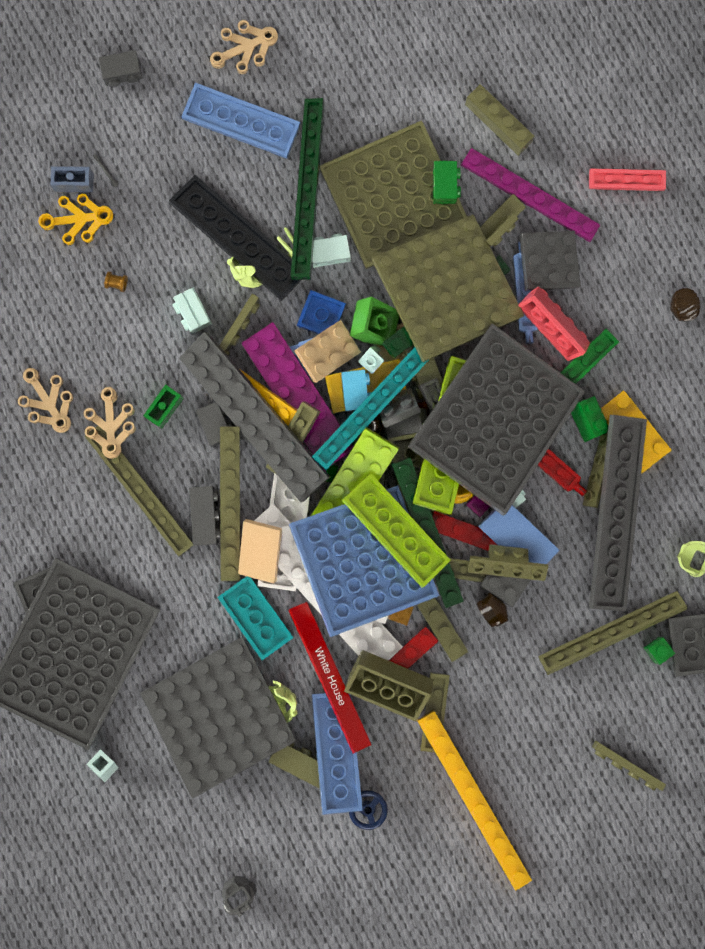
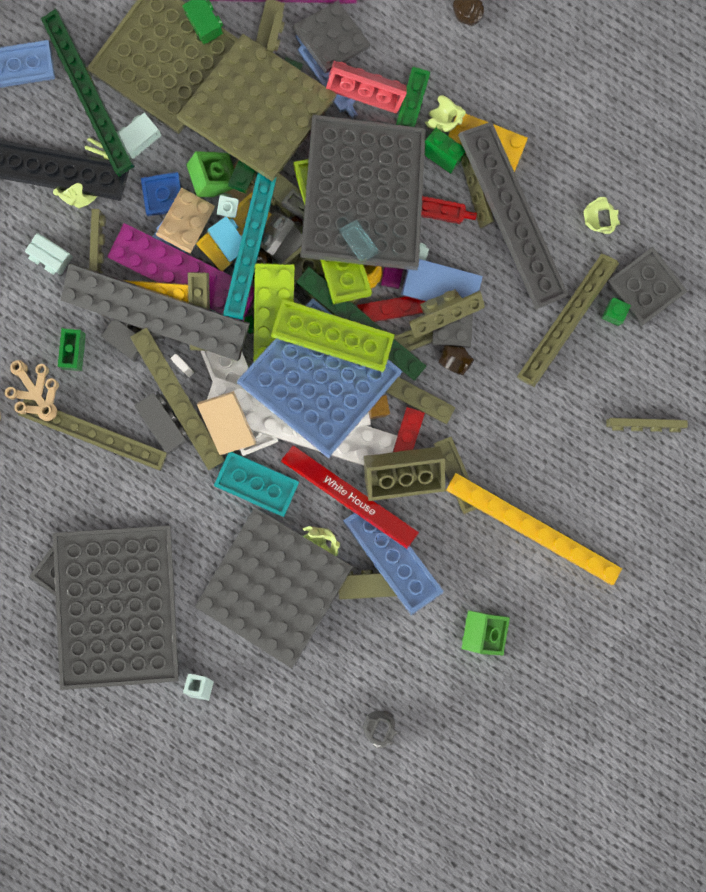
camera: 30 degrees left, 0 degrees up
dark blue piece [349,790,388,830] -> none
none -> white tile [170,354,194,377]
none -> clear light blue tile [340,220,379,263]
none -> yellowish green helmet [425,95,466,133]
none -> bright green slope [462,610,510,656]

